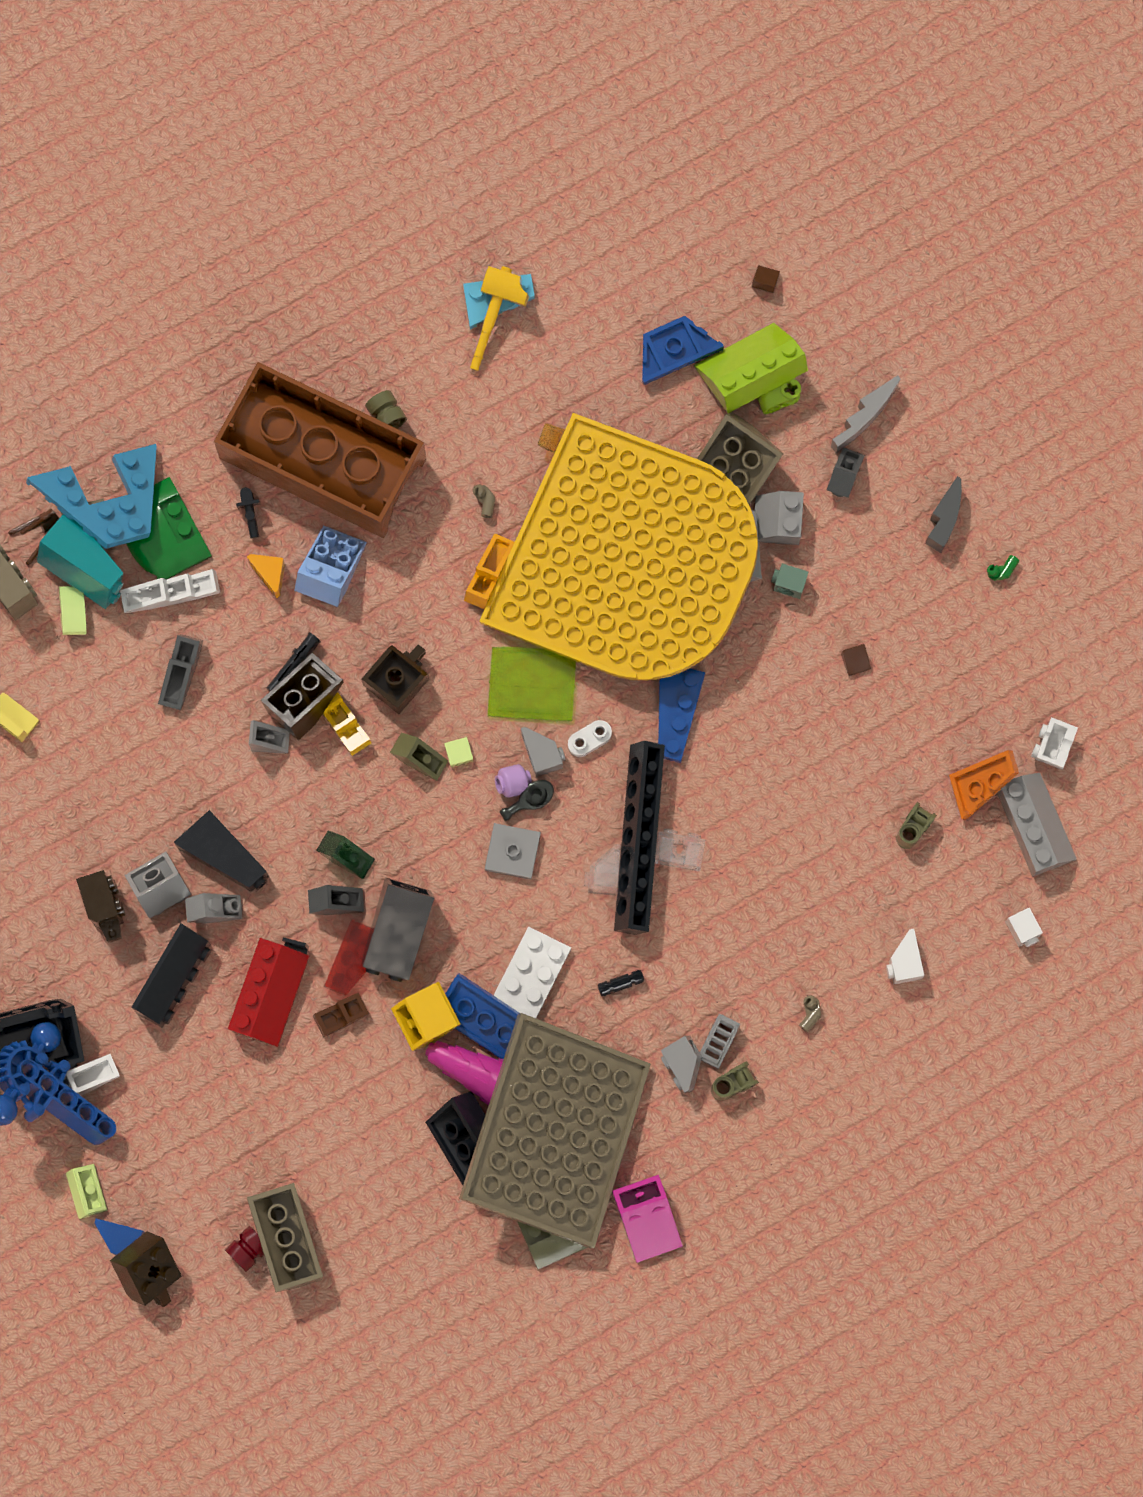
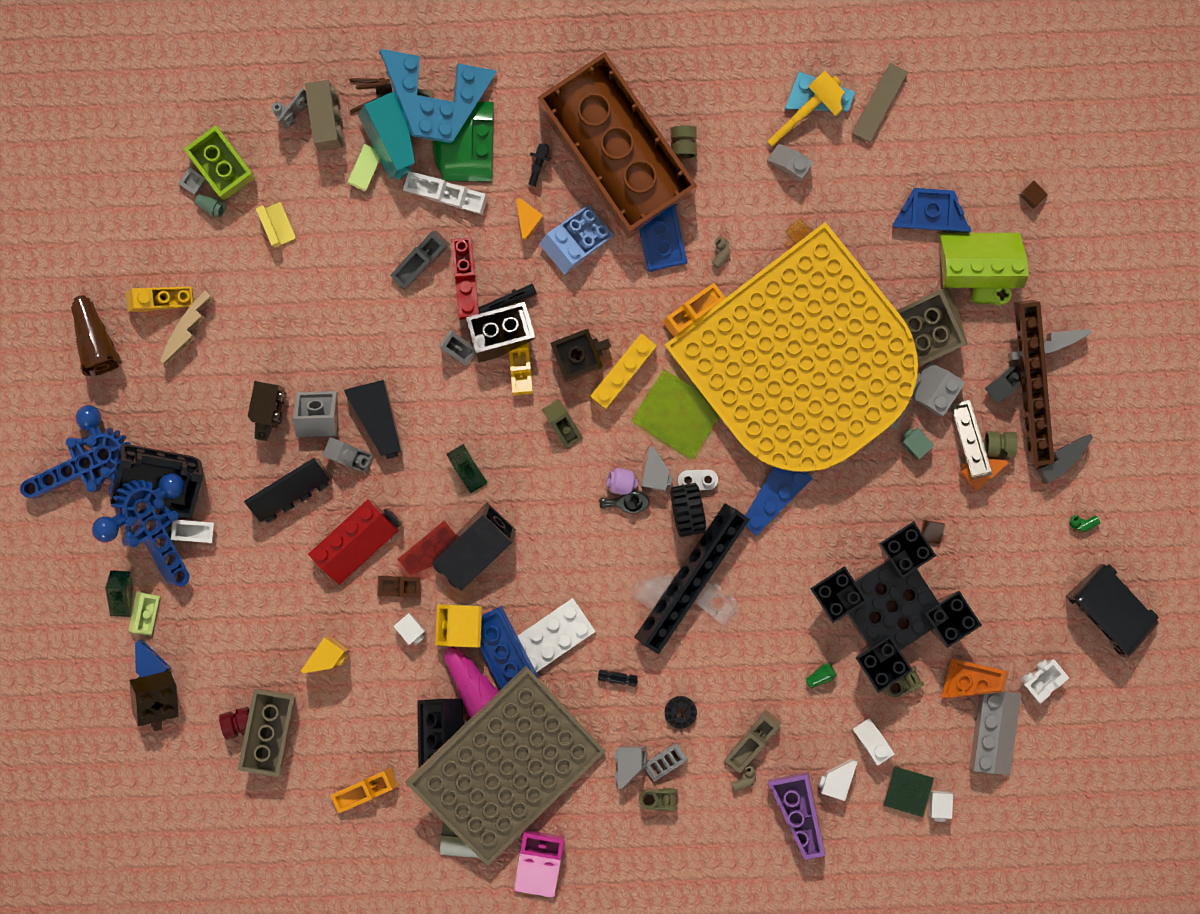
camera: 30 degrees right, 10 degrees up
dark grey slope [308,885,364,915] -> none
yellowish green tile [444,737,473,767] -> none
light grey plate [485,823,541,879] -> none
none -> clear green slope [105,570,133,617]
none -> yellow slope [301,636,349,673]
none -> light orange slope [330,767,398,814]
none -> white brick [393,612,426,645]
none -> red slope [451,237,479,320]
none -> yellow brick [590,333,657,410]
none -> blue tile [639,204,687,272]
none -> black gear [664,696,697,729]
none -> black tyre [670,483,706,537]
none -> dark tan slope [724,710,781,773]
none -> light grey slope [767,144,813,183]
none -> medium lavender wedge [767,772,826,860]
none -> green cone [805,662,837,689]
none -> black slope [810,521,982,693]
none -> dark tan tile [852,63,908,143]
none -> white slope [852,718,894,765]
none -> clear green tile [883,766,934,817]
none -> tile [950,400,992,480]
none -> orange slope [959,459,1008,491]
none -> olive wheel [984,431,1018,458]
none -> reddish brown brick [1014,300,1055,466]
none -> black windscreen [1065,564,1159,658]

